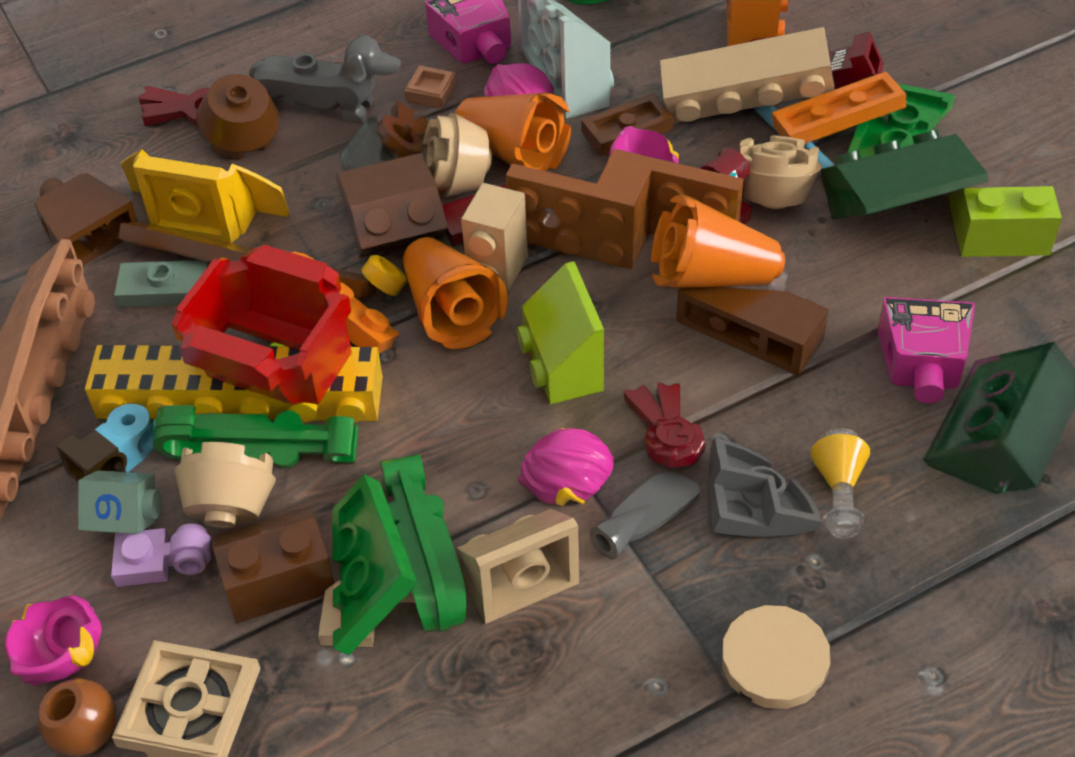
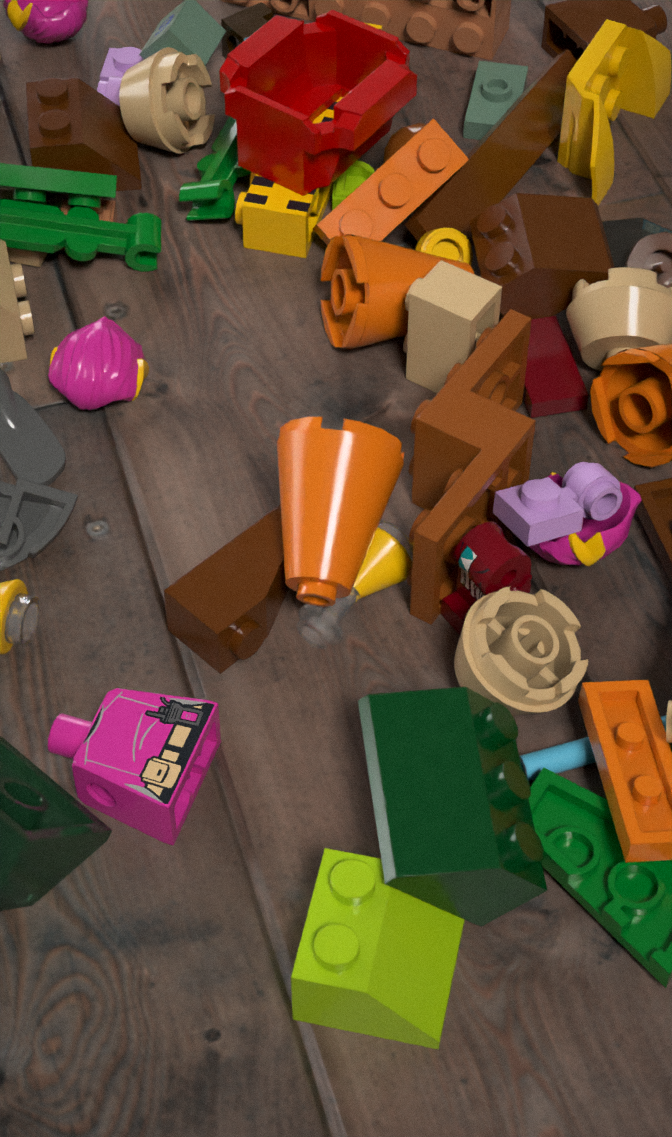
camera: 100 degrees right, 0 degrees up
lime slope [516,261,604,405] -> none
dark red piece [624,382,705,467] -> none
none -> lavender plate [493,462,623,547]

